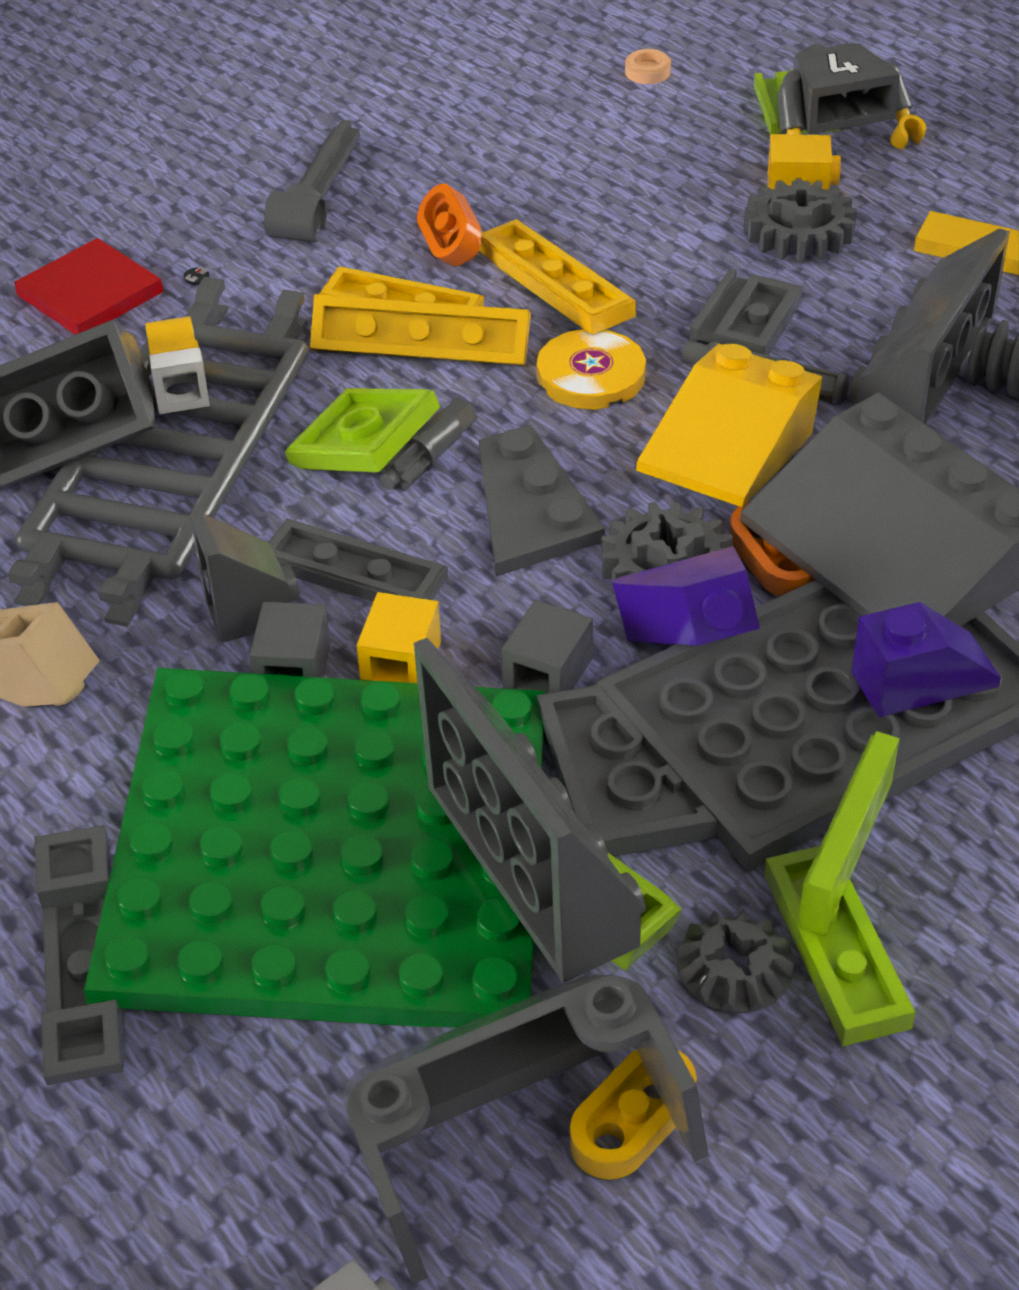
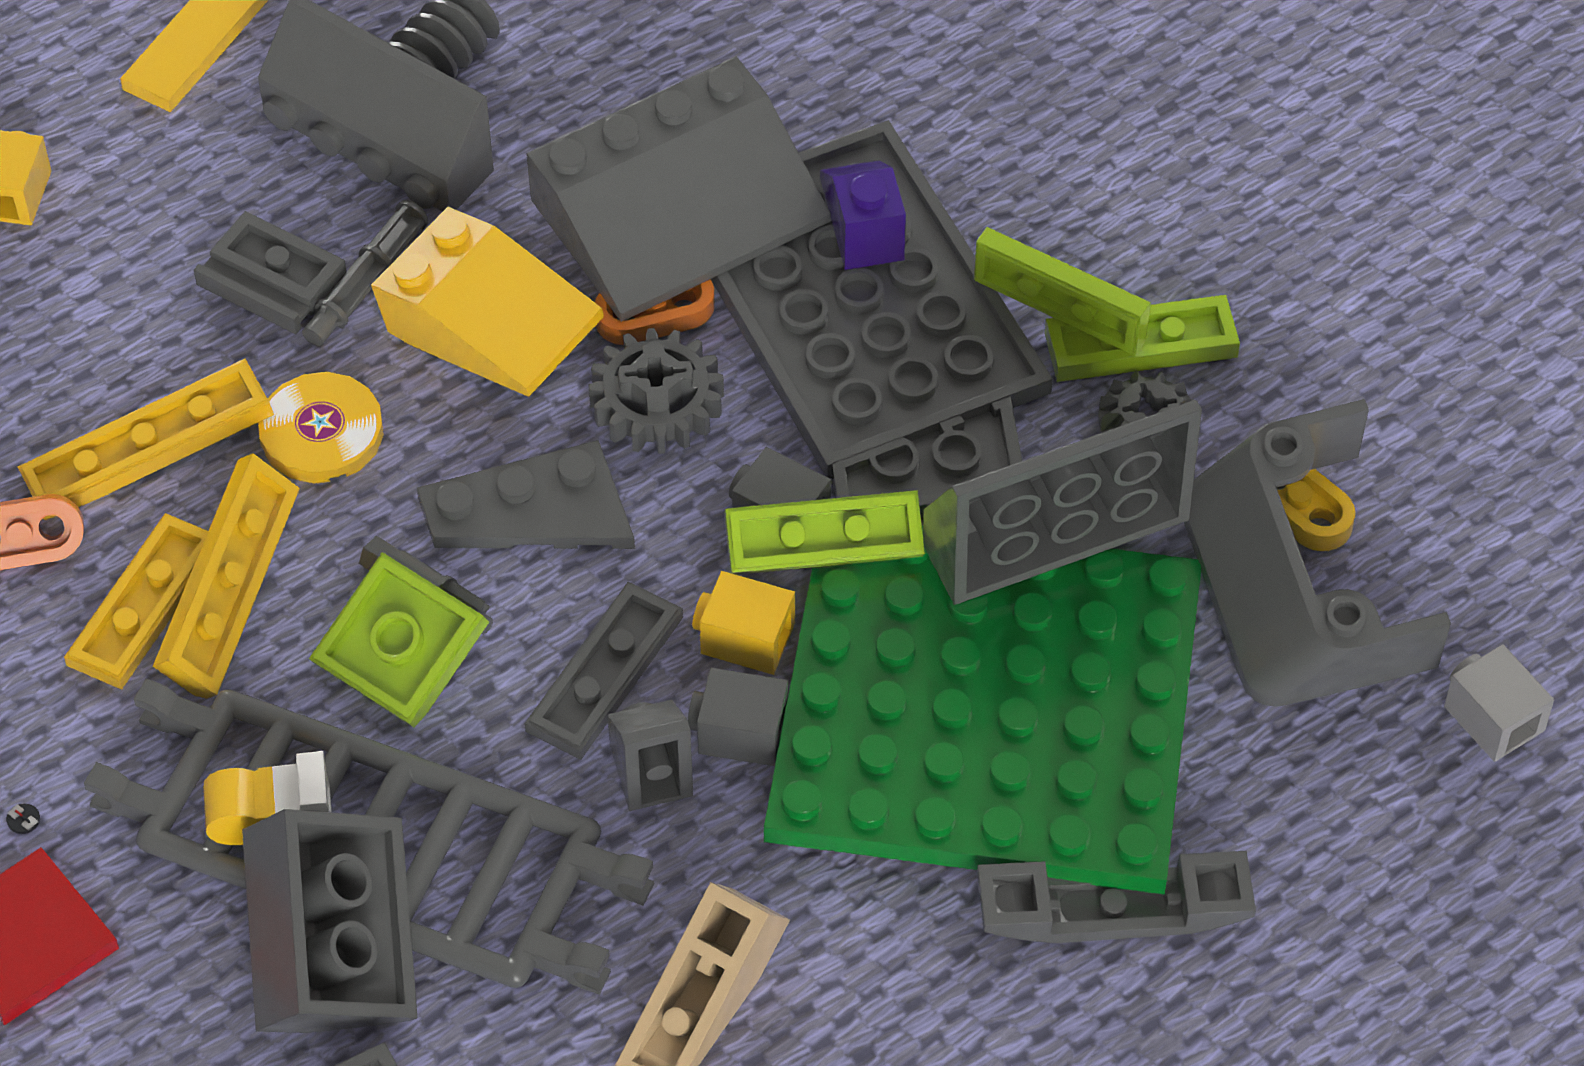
camera: 85 degrees left, 10 degrees up
dark purple slope [611,546,760,646] -> none
dark grey gear [744,178,857,262] -> none
none -> lime tile [724,490,925,575]

